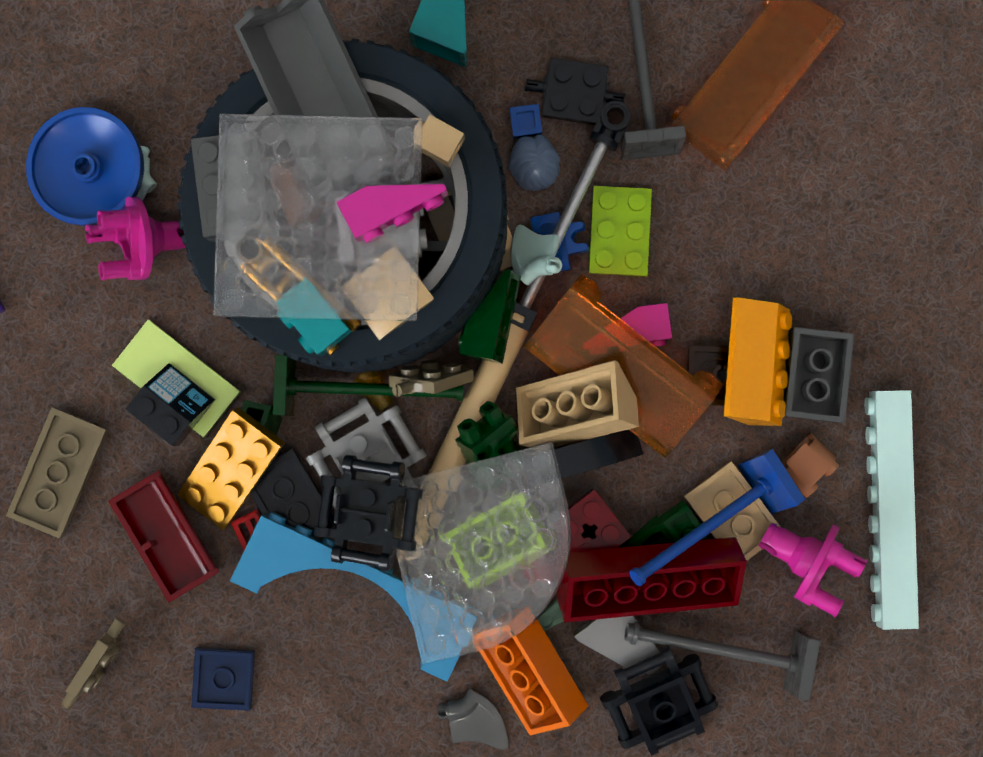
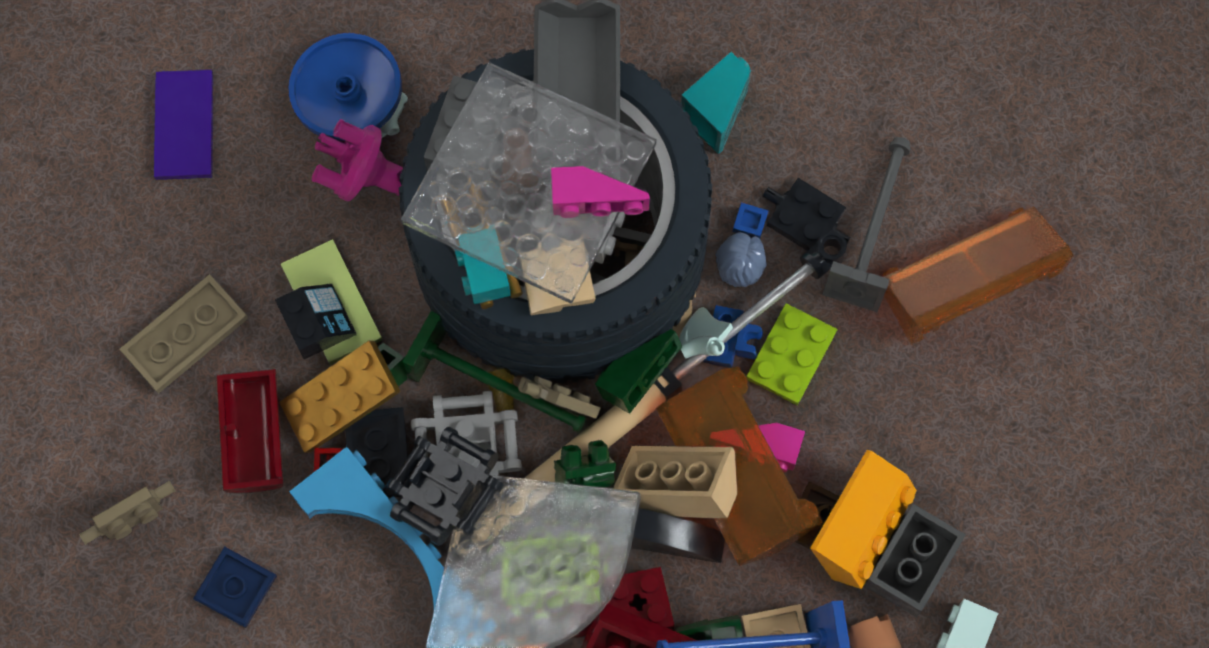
camera: 20 degrees right, 15 degrees down
tan brick [412,114,465,168] -> none

